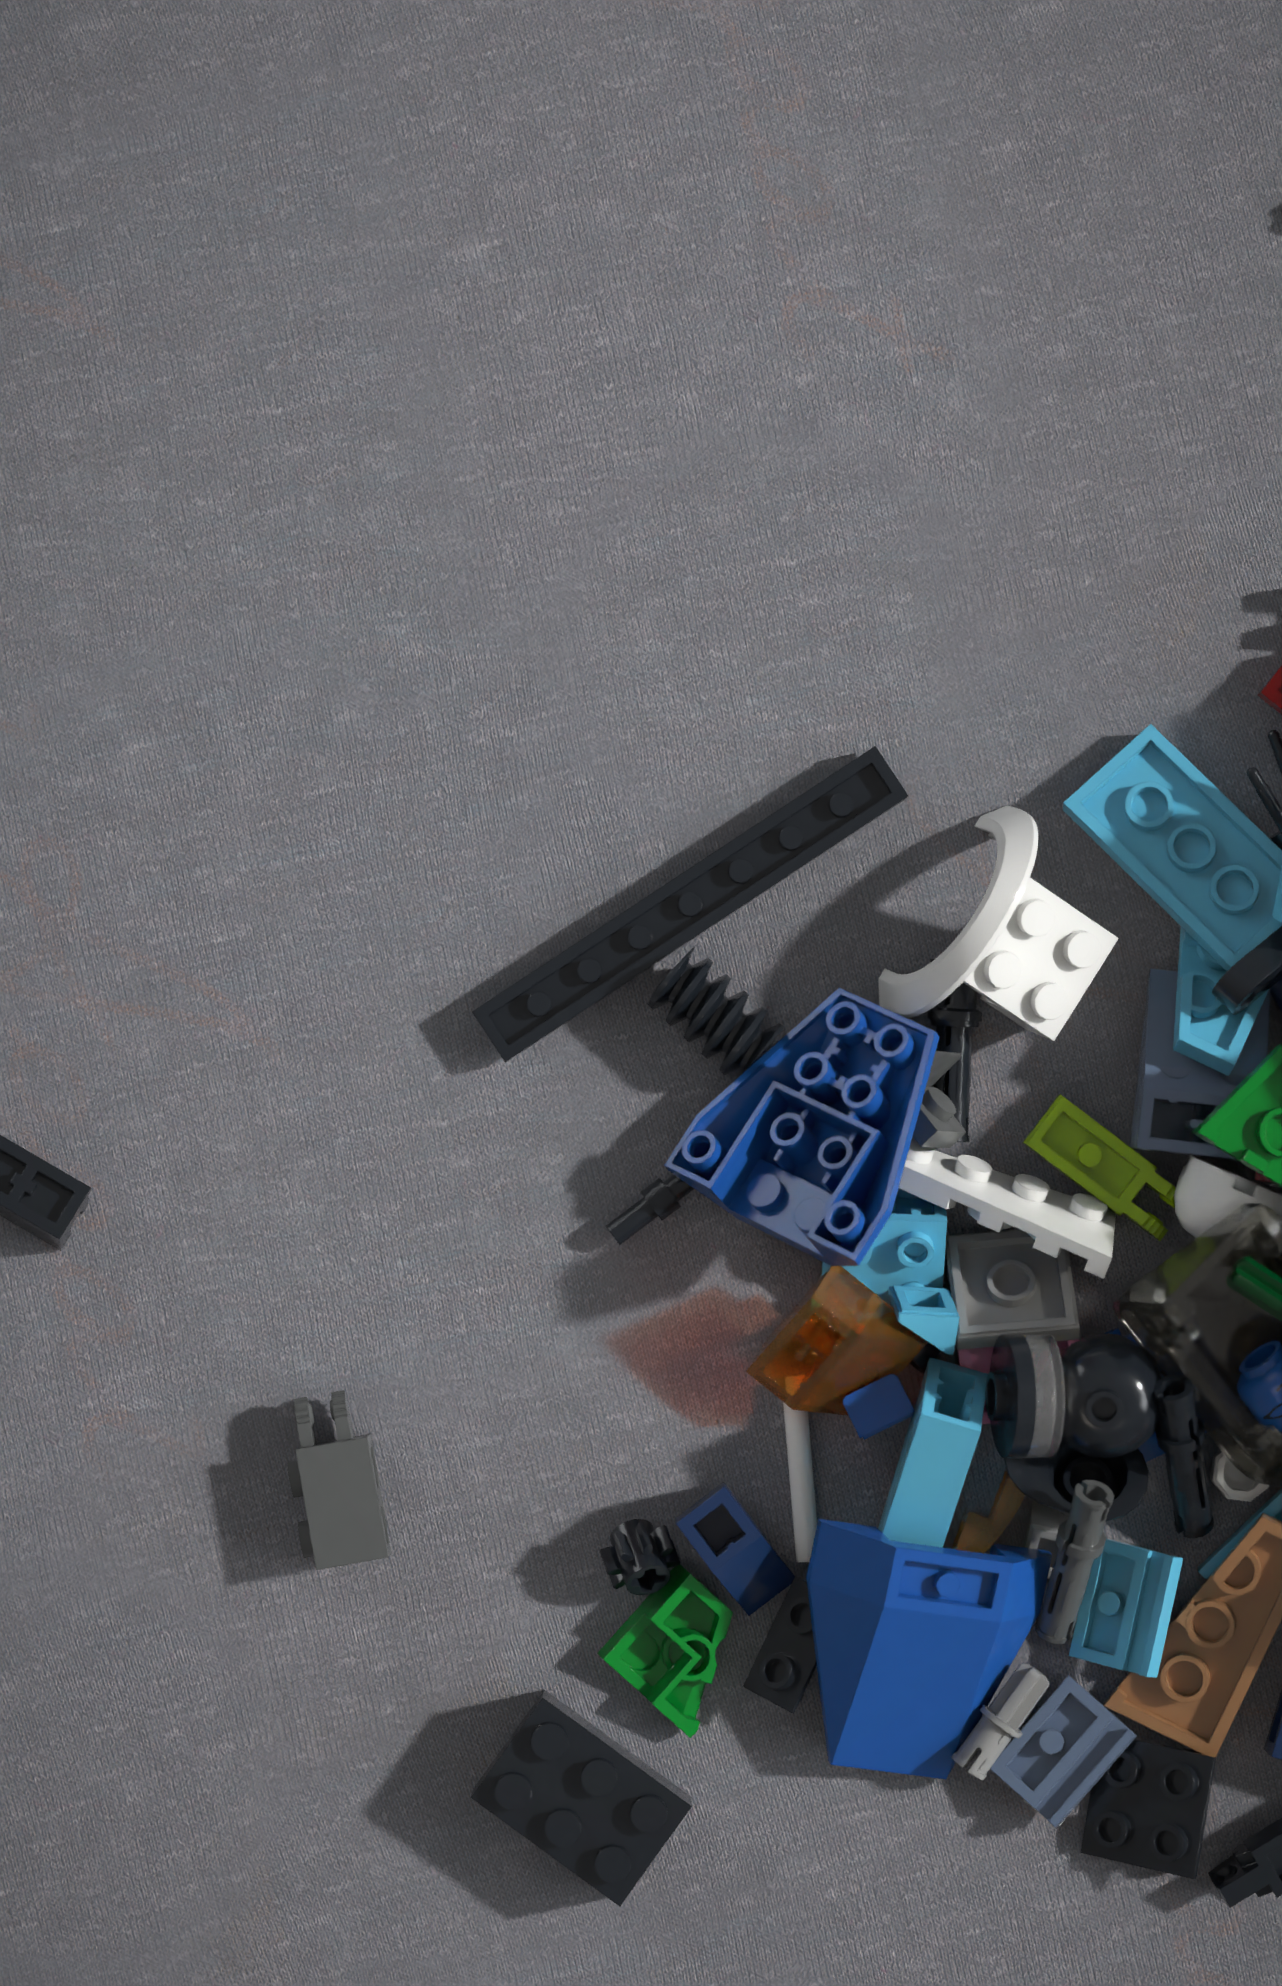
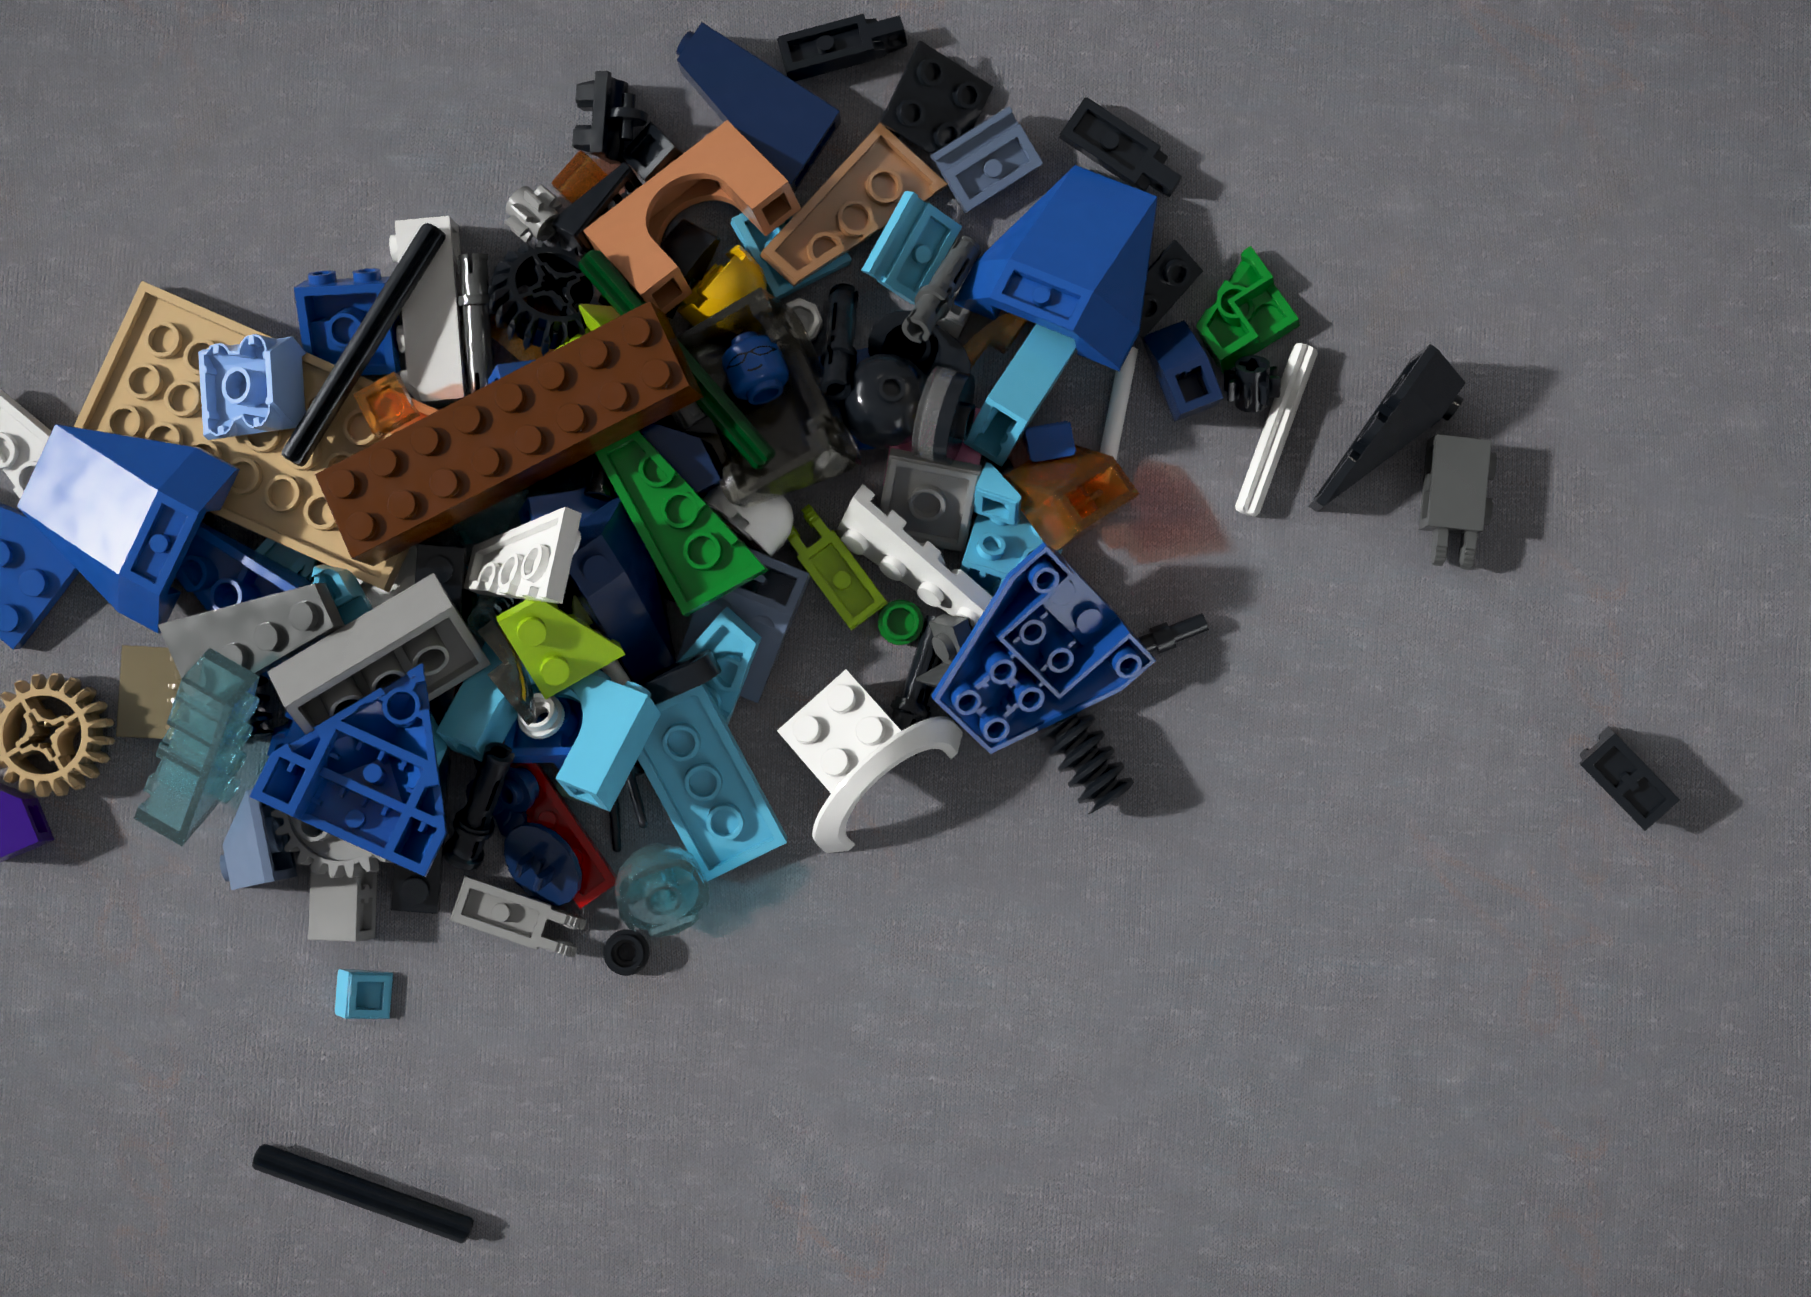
camera: 170 degrees left, 0 degrees up
black brick [471,1690,692,1907] -> none
black plate [472,746,908,1063] -> none
light grey axle [952,1663,1049,1781] -> none
none -> black plate [603,929,650,976]
none -> clear light blue cylinder [615,843,710,937]
none -> green plate [878,600,923,645]
none -> black hinge [1059,97,1182,197]
none -> white axle [1235,343,1318,517]
none -> black wedge [1308,344,1466,511]

